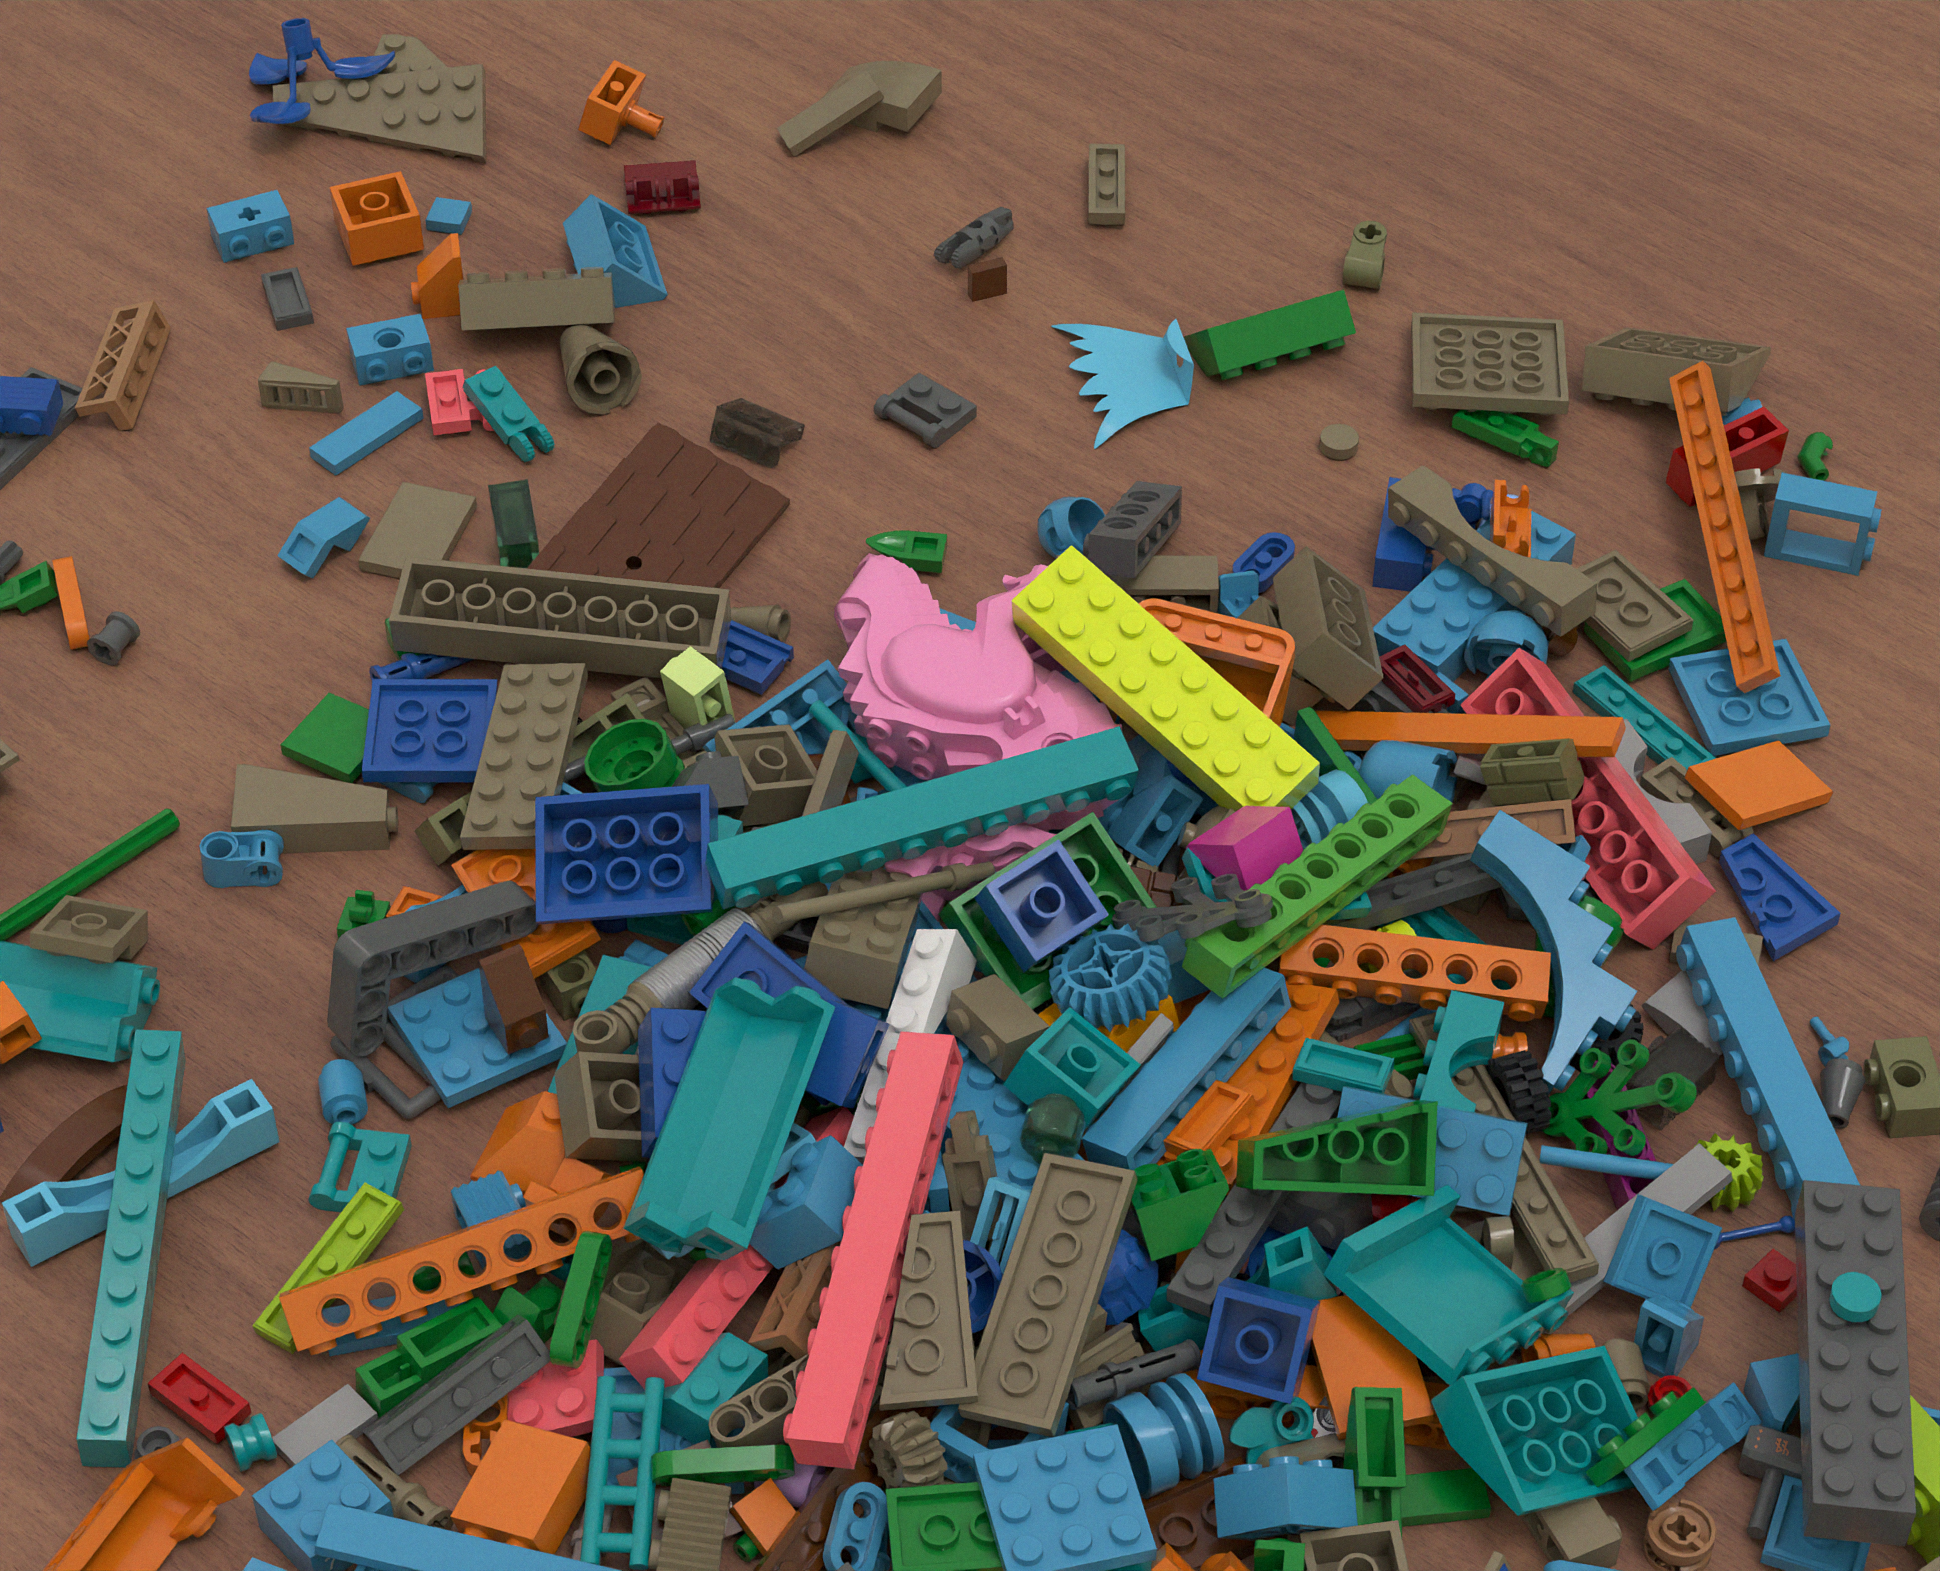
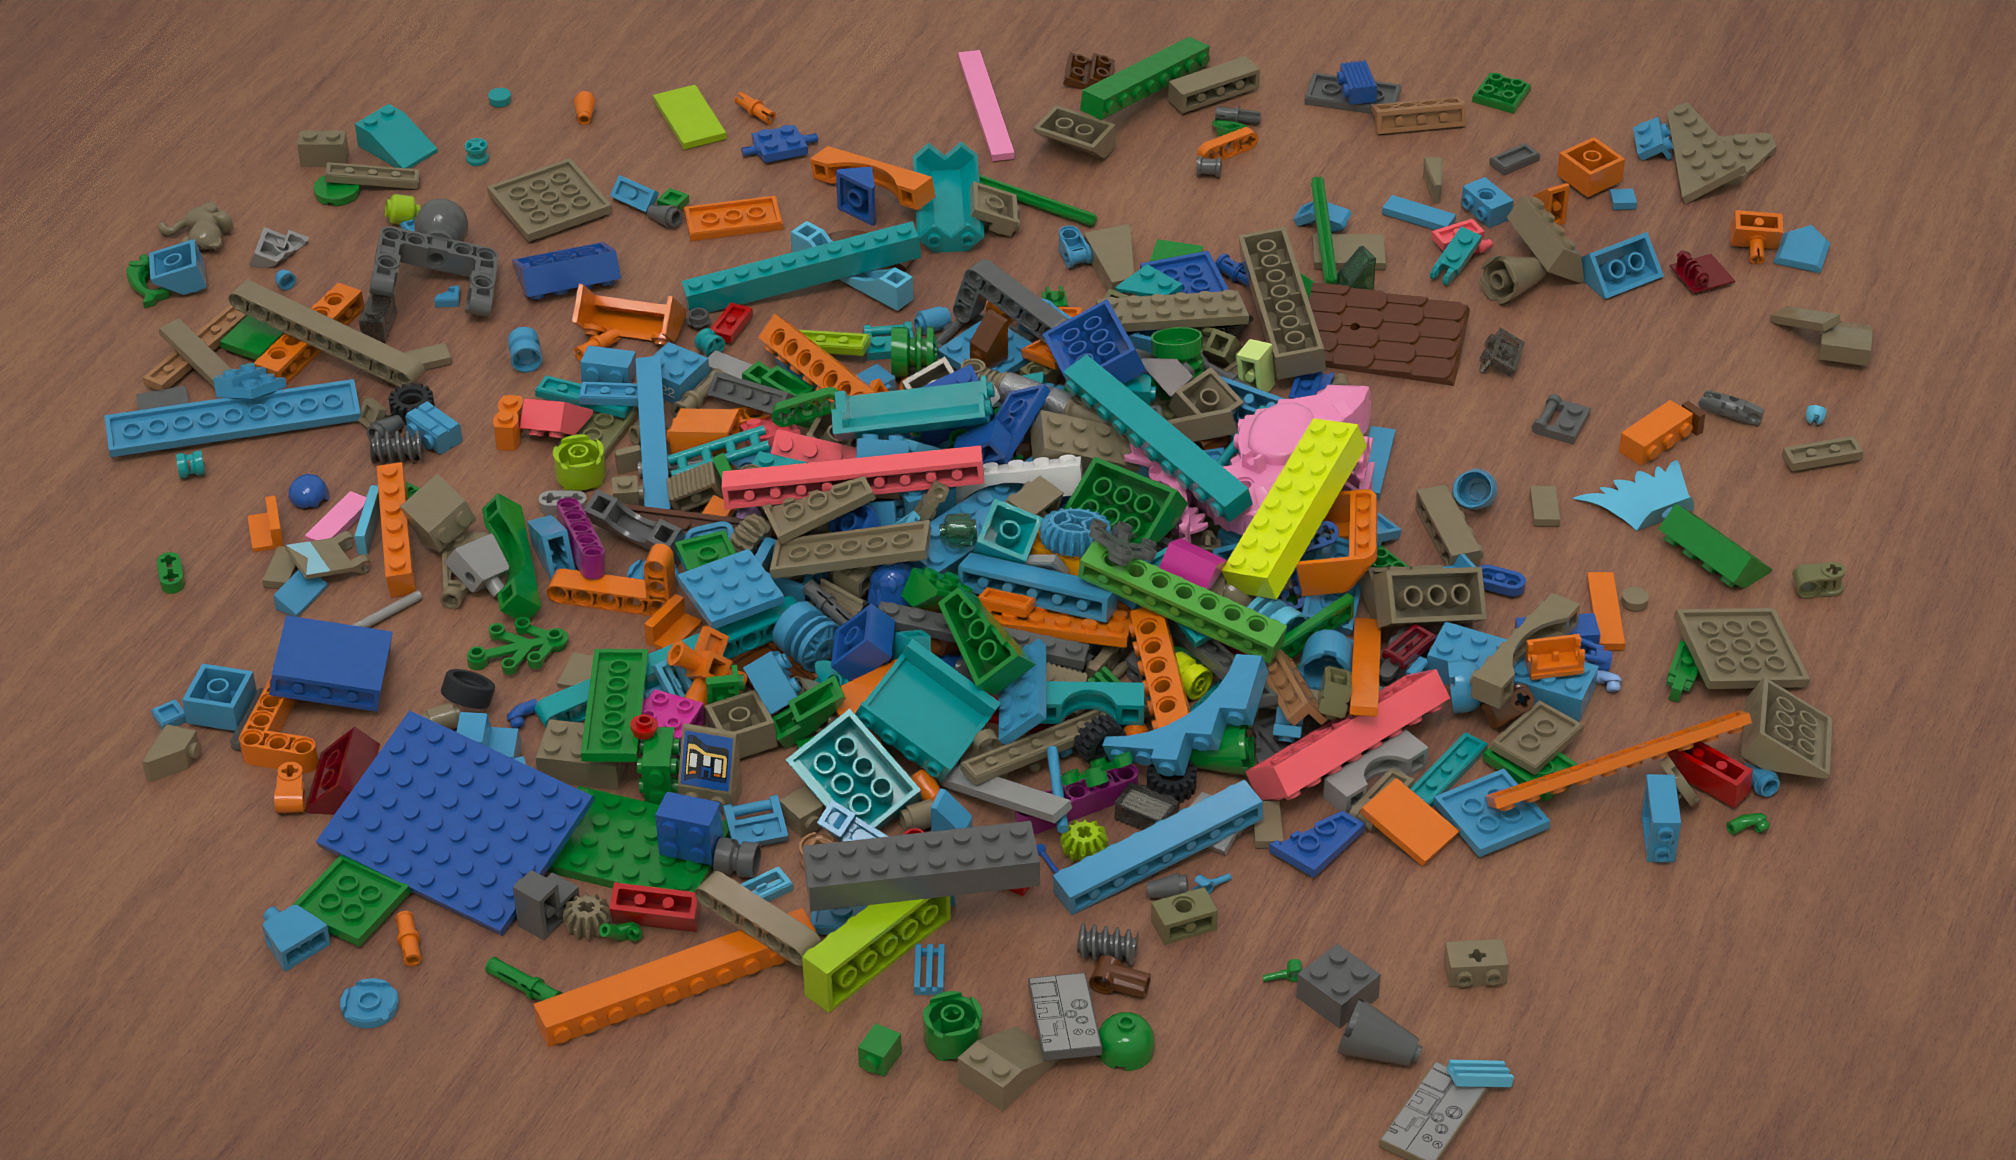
camera: 75 degrees right, 5 degrees down
dark azure brick [206,190,294,263] -> none
blue plant [249,18,395,124] -> none
dark tan bar [772,861,995,924] -> none
green plate [866,530,947,573] -> none
blue brick [974,839,1109,972] -> none
dark grey brick [1083,481,1182,578] -> none
teal tile [1292,1038,1394,1094] -> none
green tile [1521,1268,1572,1303] -> none
green plate [1586,1387,1706,1488] -> none
dark azure tile [1603,1194,1722,1308] -> none
teal tile [1829,1272,1881,1322] -> none
none -> green wheel [891,327,938,378]
none -> teal wing [1115,264,1183,297]
none -> green axle [1311,176,1338,285]
none -> green tile [1472,73,1531,114]
none -> dark tan tile [1530,486,1560,526]
none -> orange tile [1586,572,1625,650]
none -> orange brick [1619,400,1693,466]
none -> dark azure bracket [1633,117,1674,161]
none -> dark azure tile [1774,225,1830,273]
none -> medium azure hinge [1806,405,1827,426]

